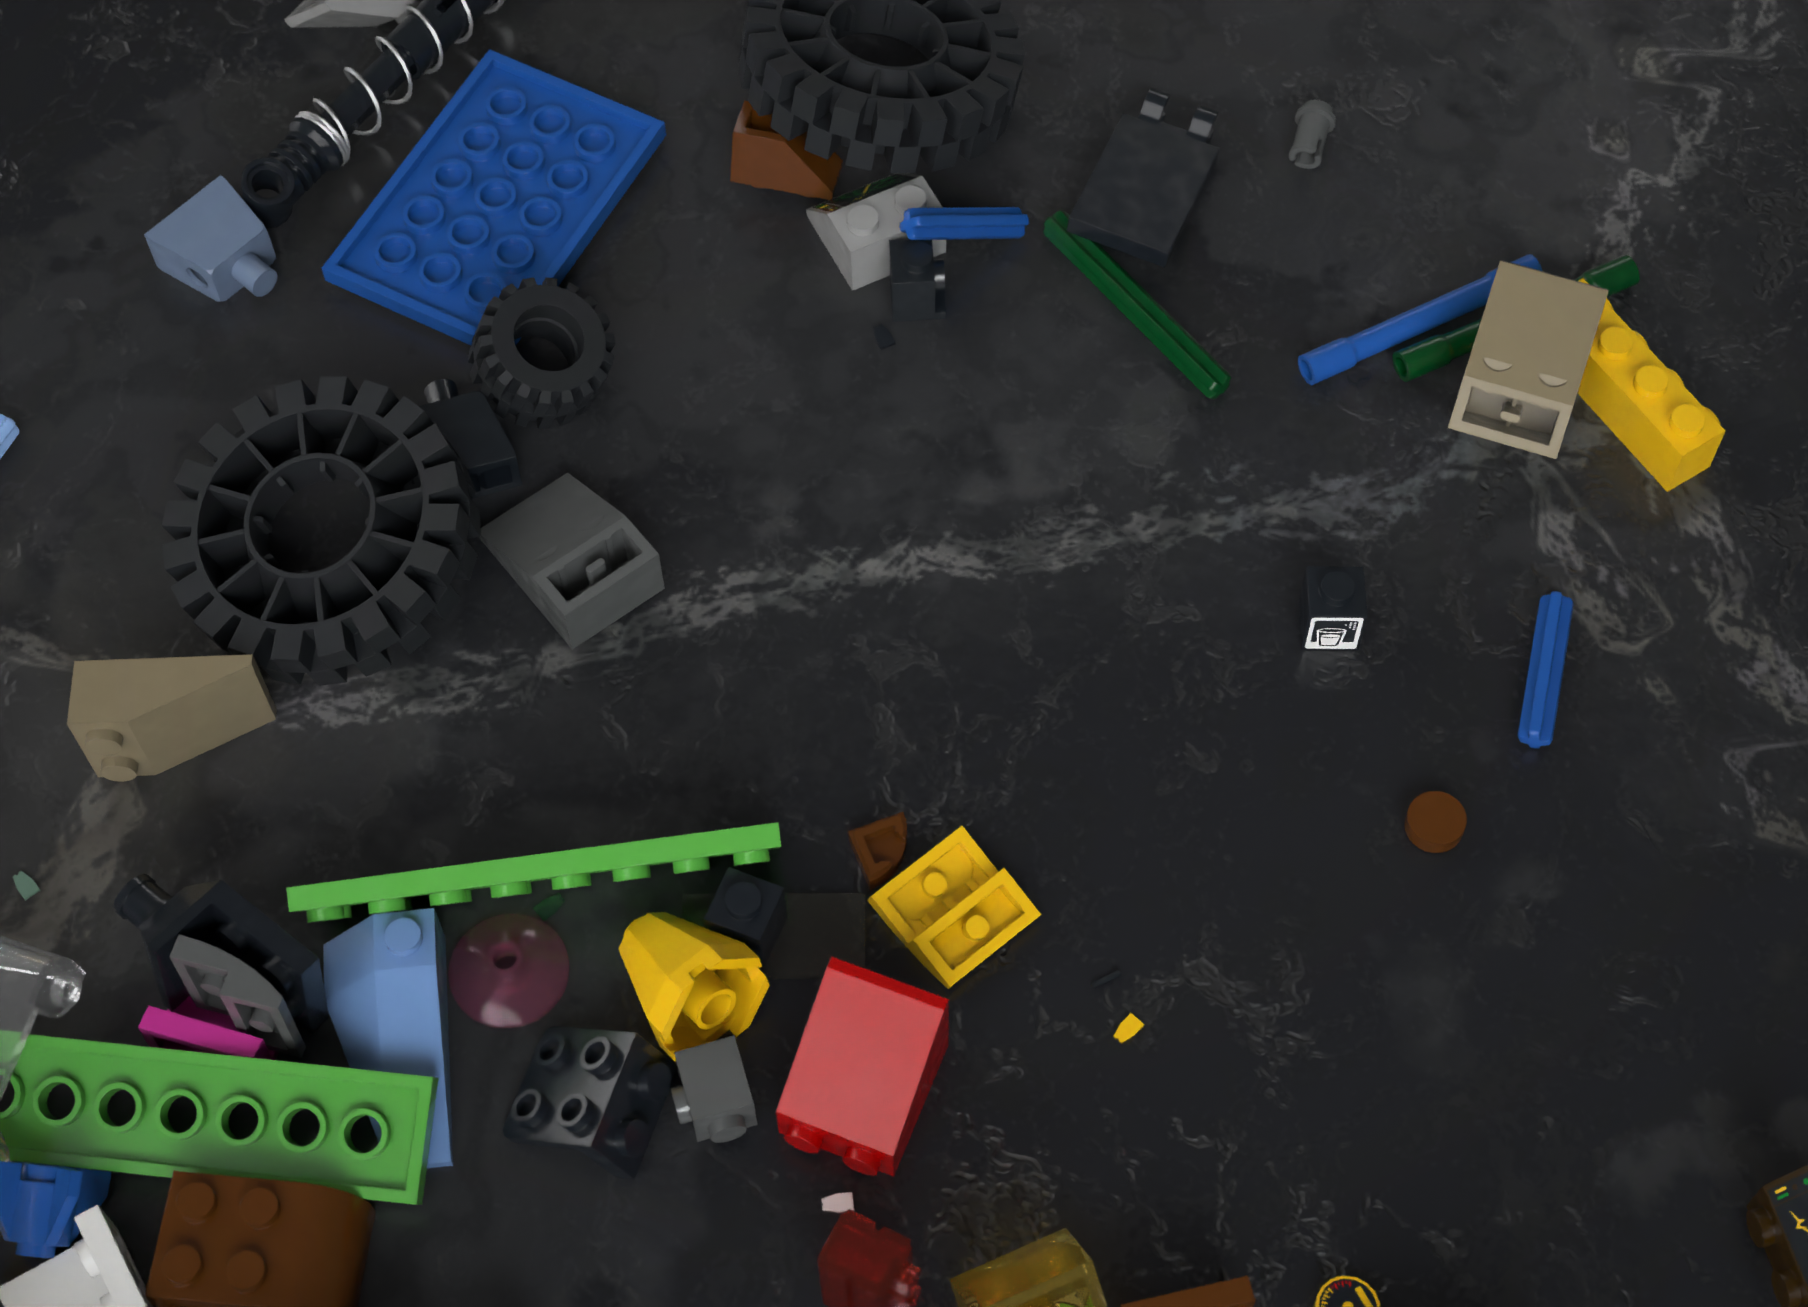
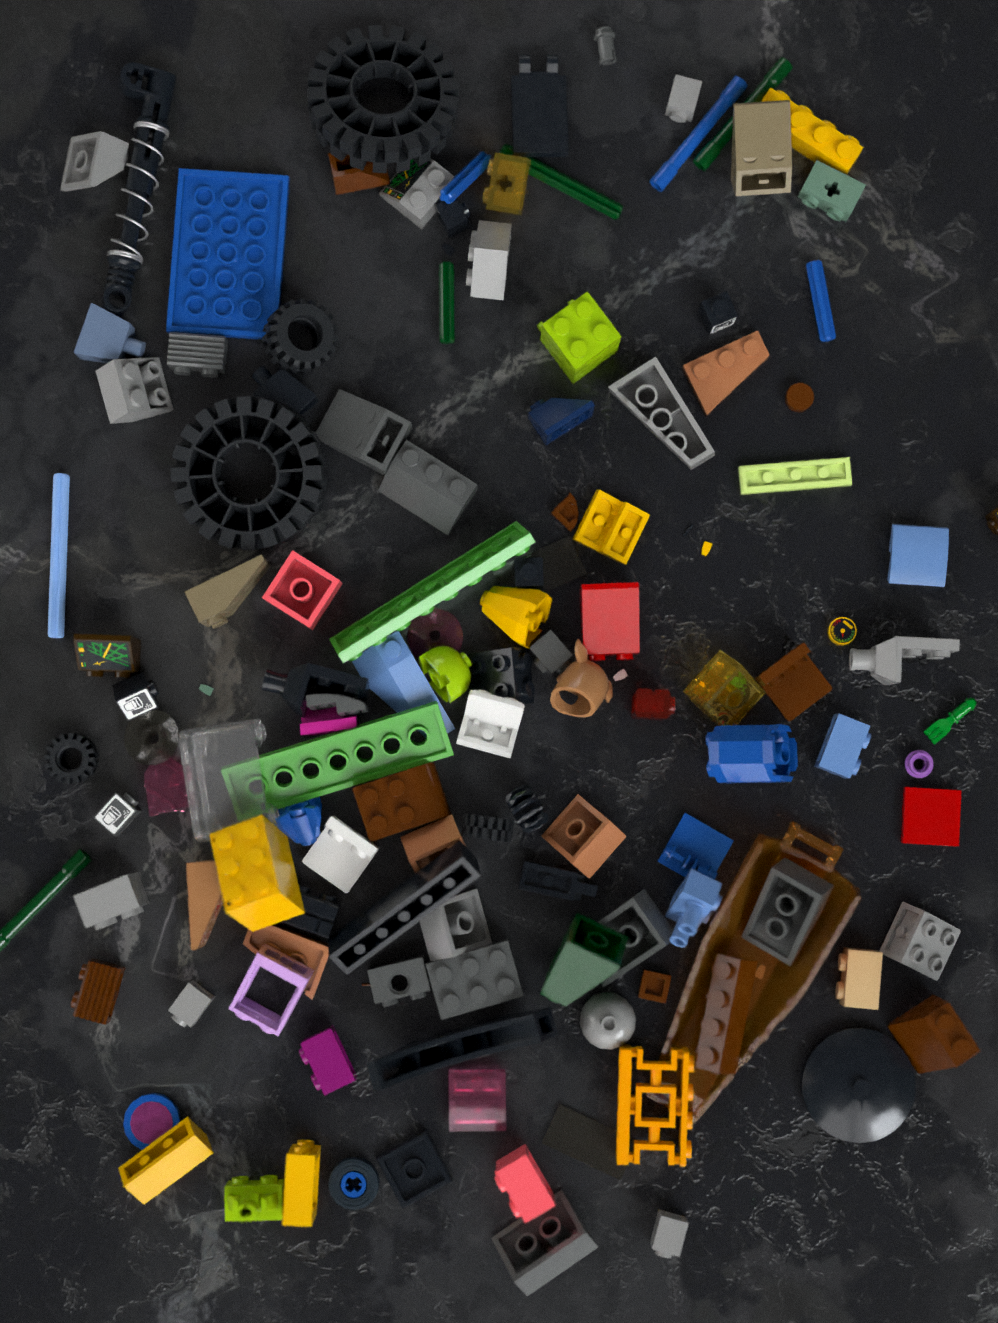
camera: 25 degrees left, 25 degrees up
none -> light grey slope [96,357,173,424]
none -> dark grey brick [167,332,228,378]
none -> coral brick [262,550,342,630]
none -> dark grey slope [378,440,478,536]
none -> lime cylinder [419,646,472,703]
none -> dark green axle [439,262,455,344]
none -> white bracket [456,690,525,758]
none -> light grey brick [466,220,512,300]
none -> clear yellow brick [483,153,531,216]
none -> dark blue slope [528,398,595,445]
none -> lime container [537,291,621,384]
none -> medium nougat piece [550,639,613,717]
none -> light grey wedge [608,357,715,470]
none -> light grey brick [665,74,702,123]
none -> nougat wing [682,331,769,416]
none -> yellowish green tile [738,457,852,495]
none -> sand green brick [798,160,866,222]
none -> medium blue slope [887,524,949,587]

